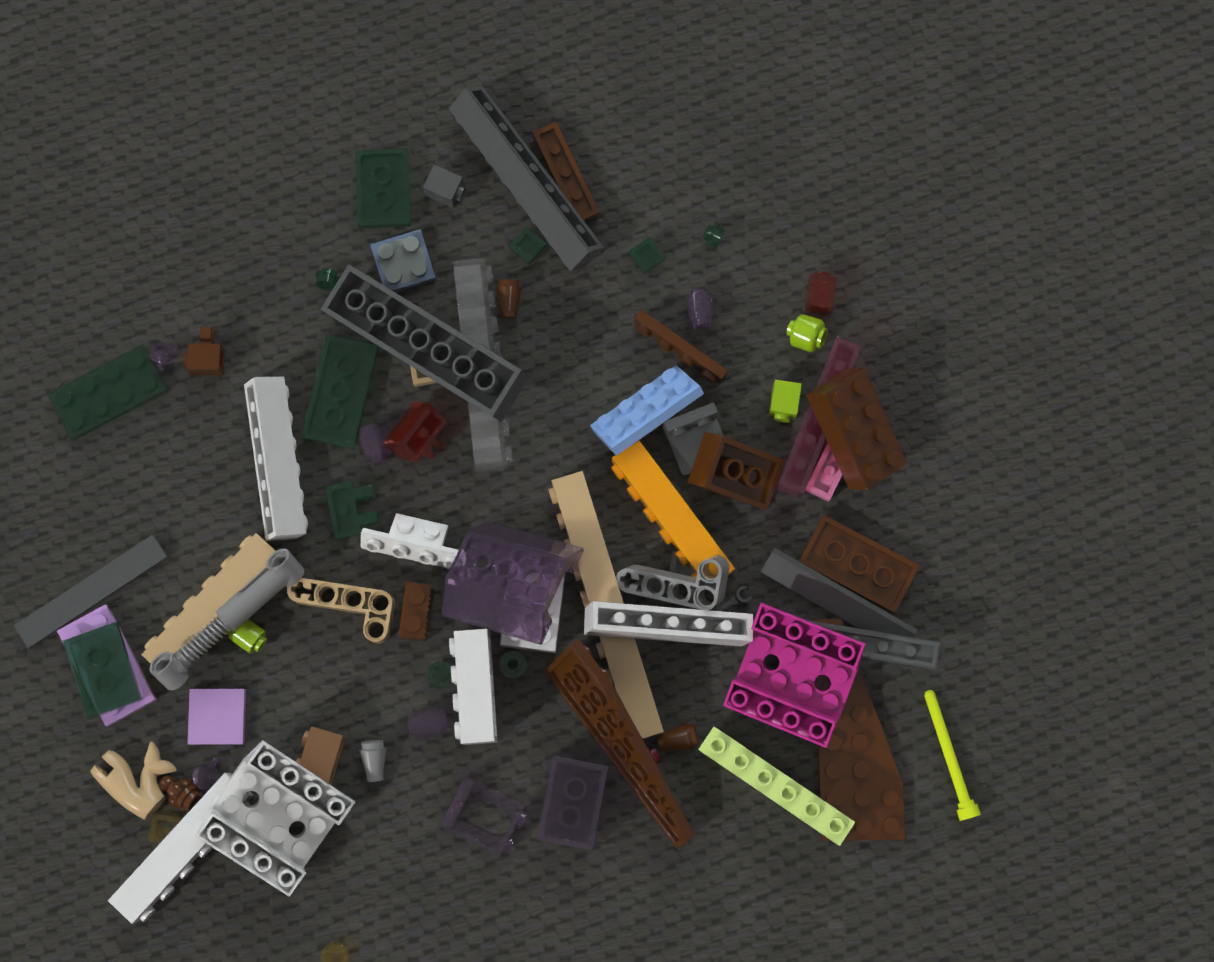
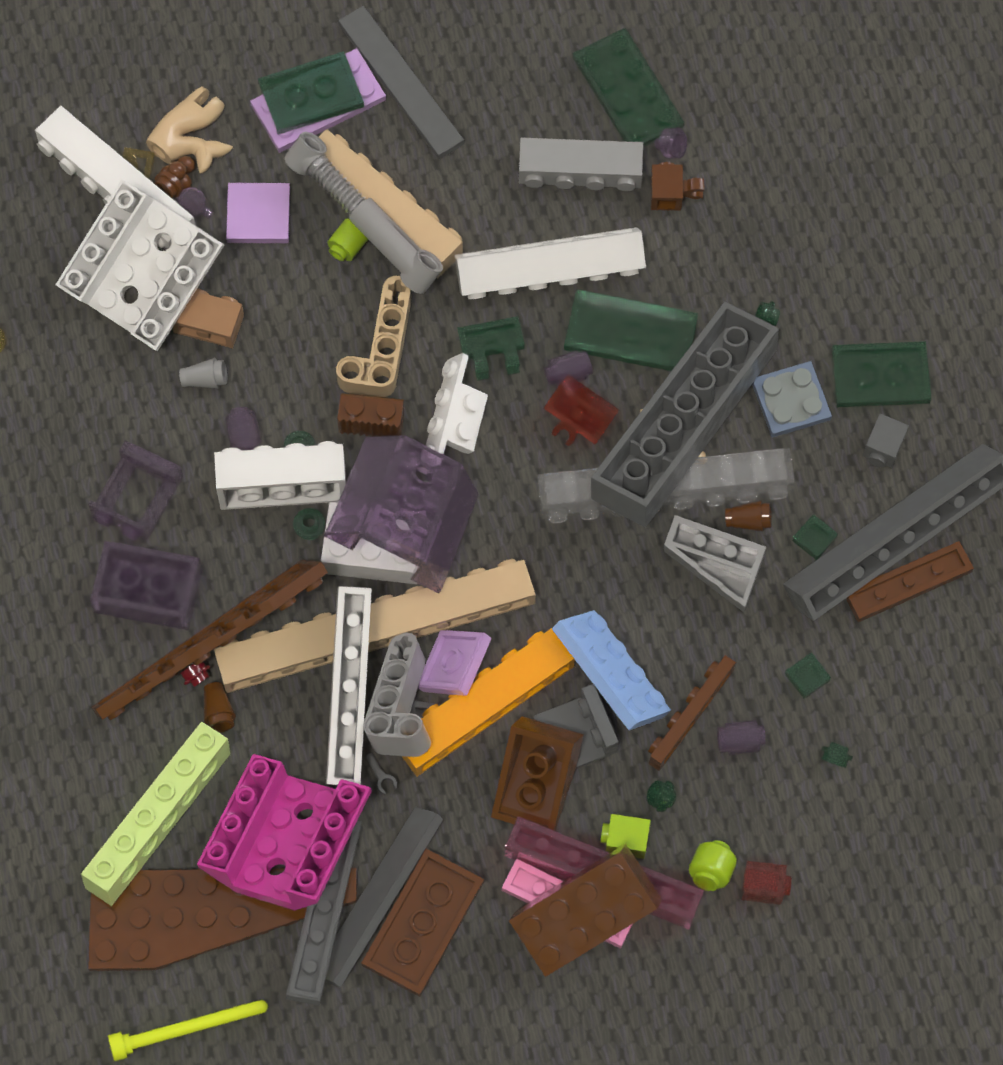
camera: 90 degrees right, 10 degrees down
none -> lavender tile [418,630,492,696]
none -> light grey brick [519,138,643,191]
none -> clear green plate [646,781,676,812]
none -> light grey wedge [664,515,766,612]

